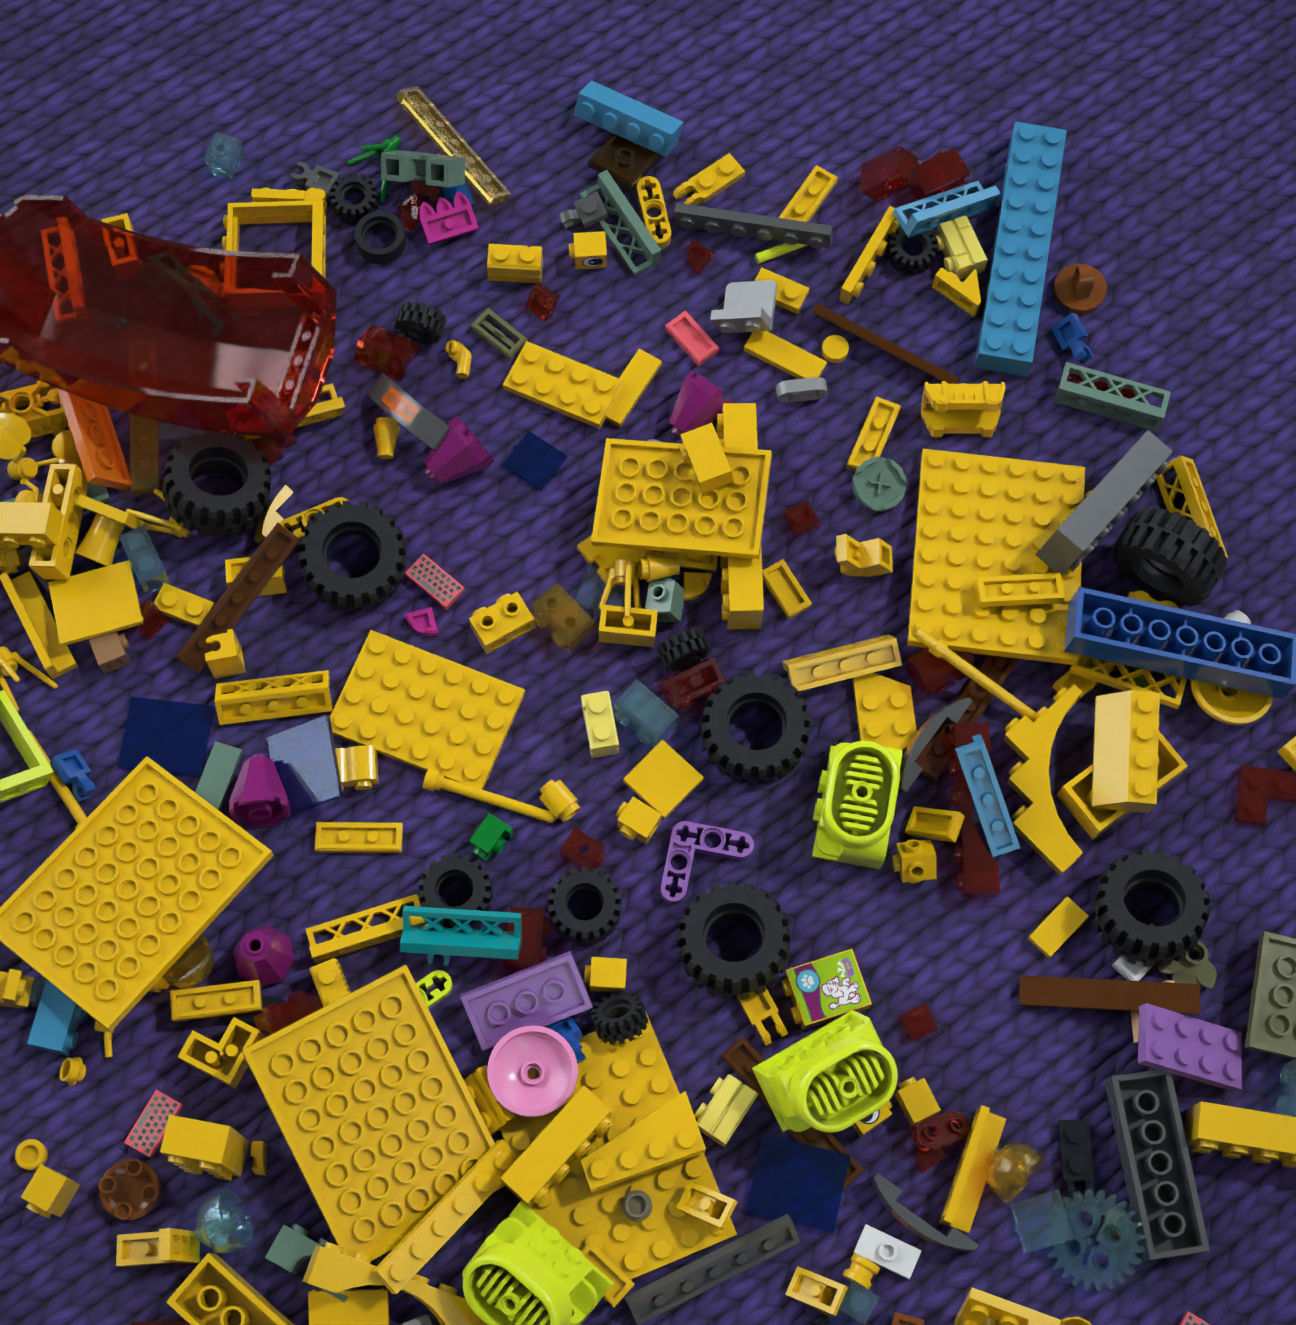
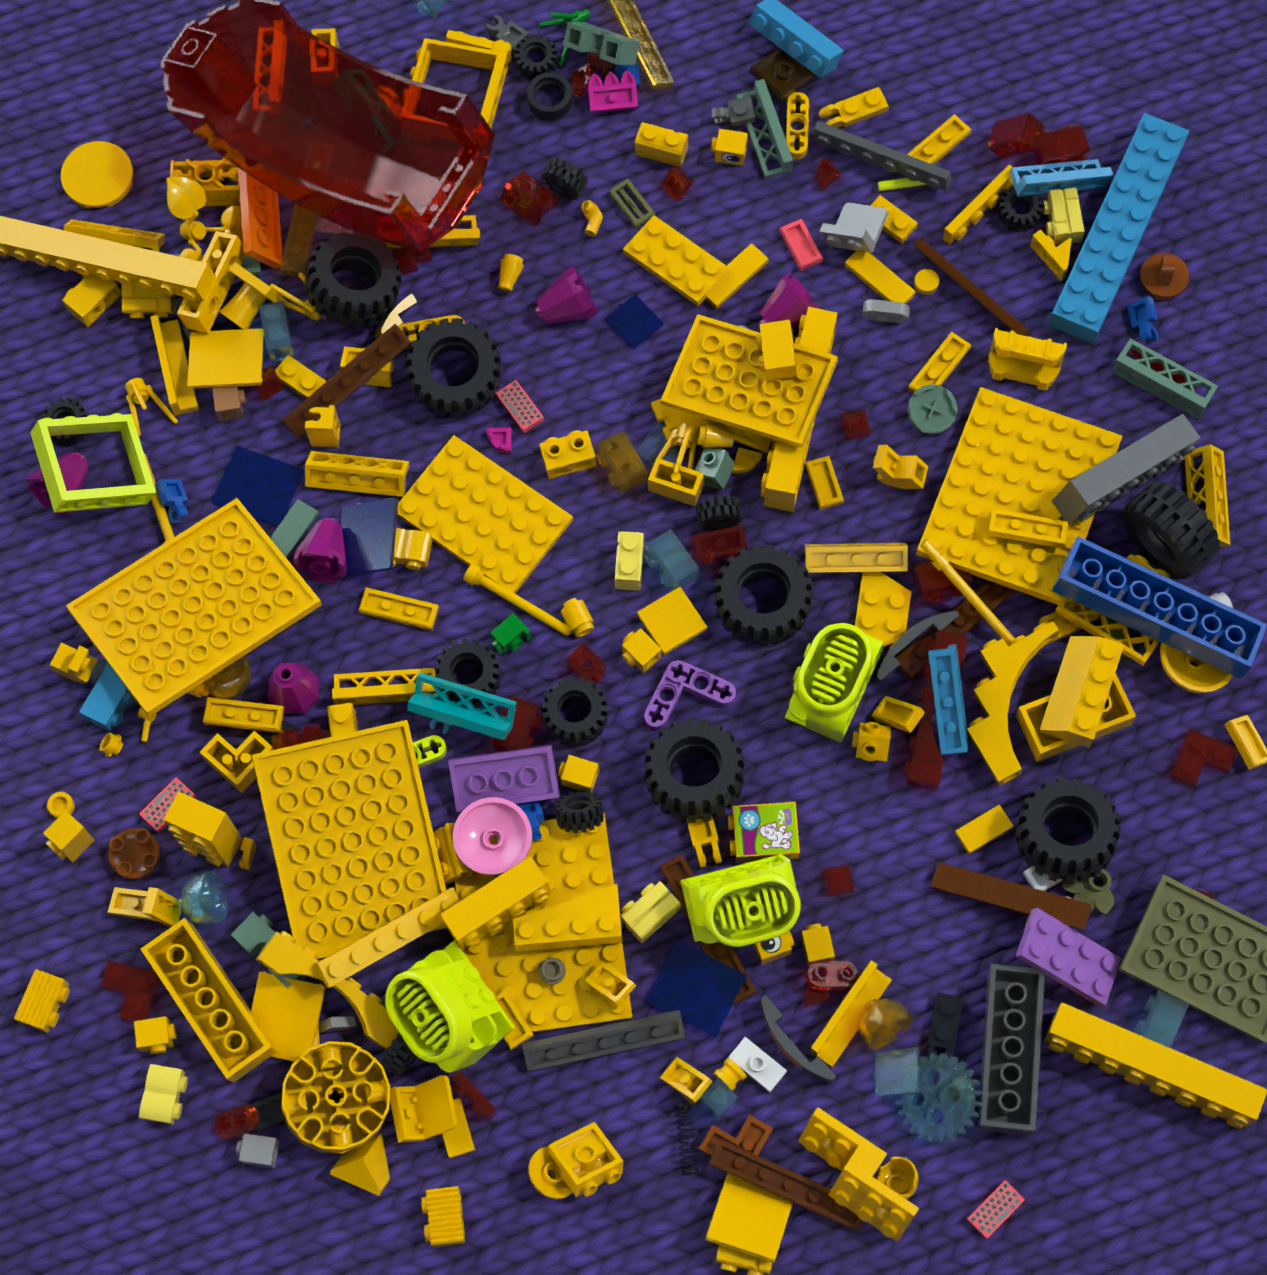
camera: 20 degrees right, 0 degrees up
dark grey slope [367,372,450,451] -> none

